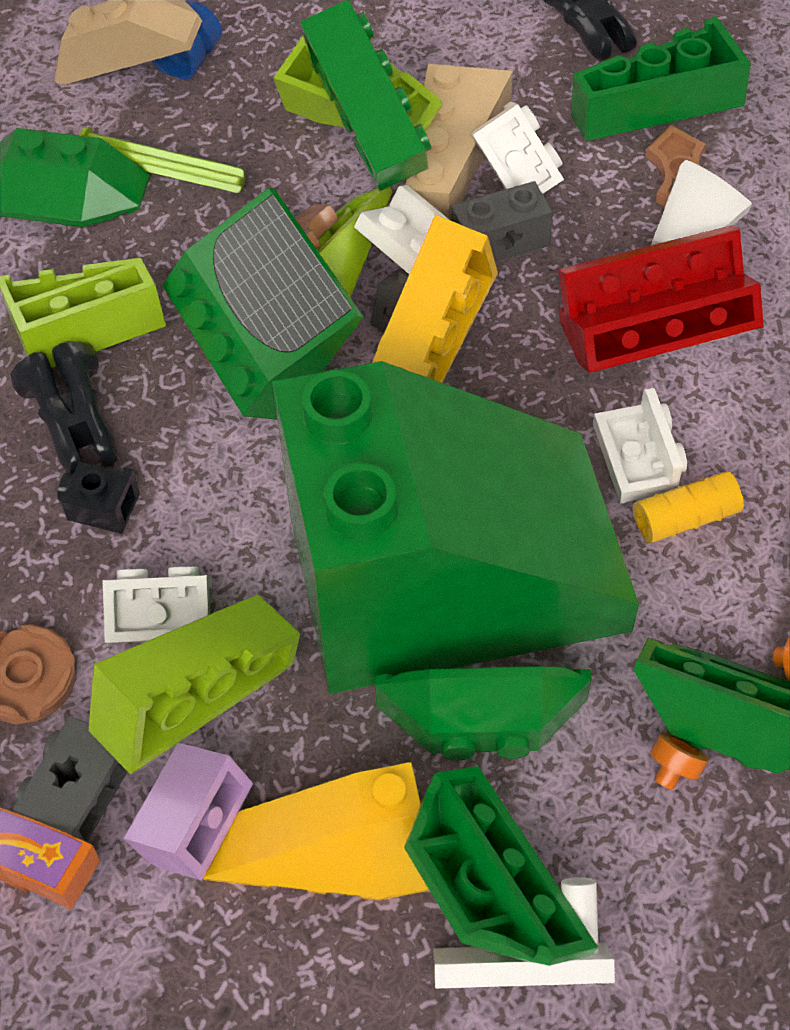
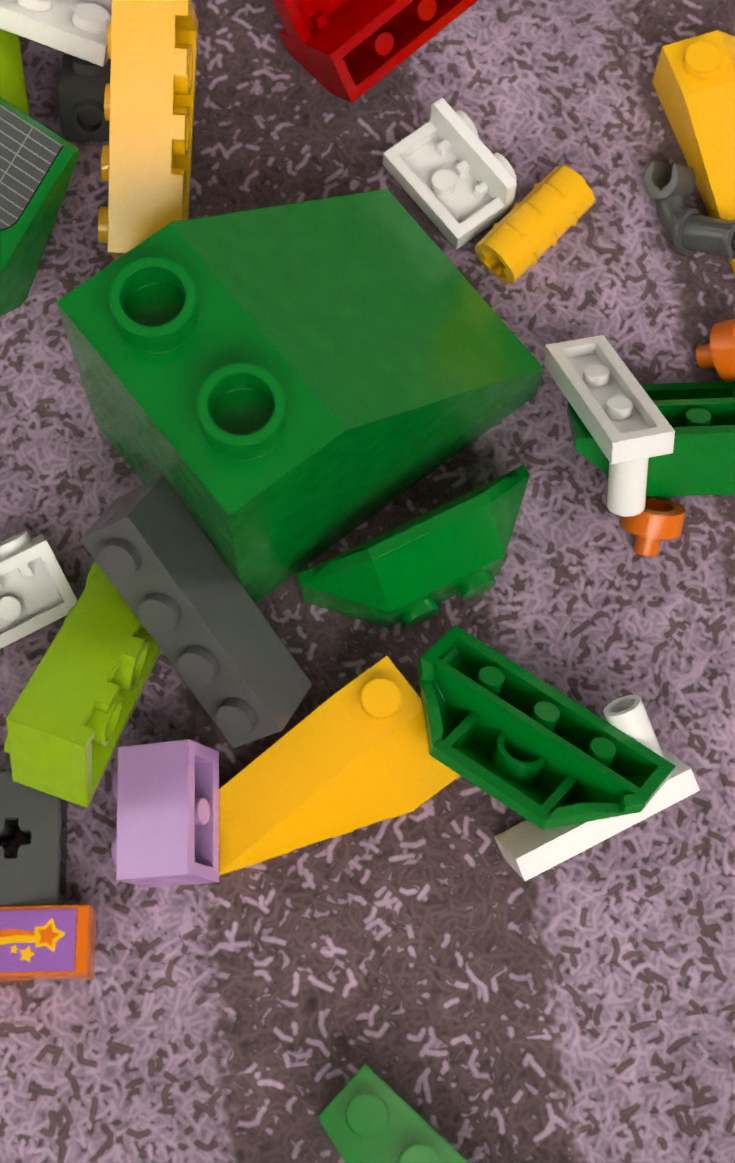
camera: 30 degrees left, 15 degrees up
none -> dark grey brick [80,475,312,748]
none -> white piece [544,335,675,517]

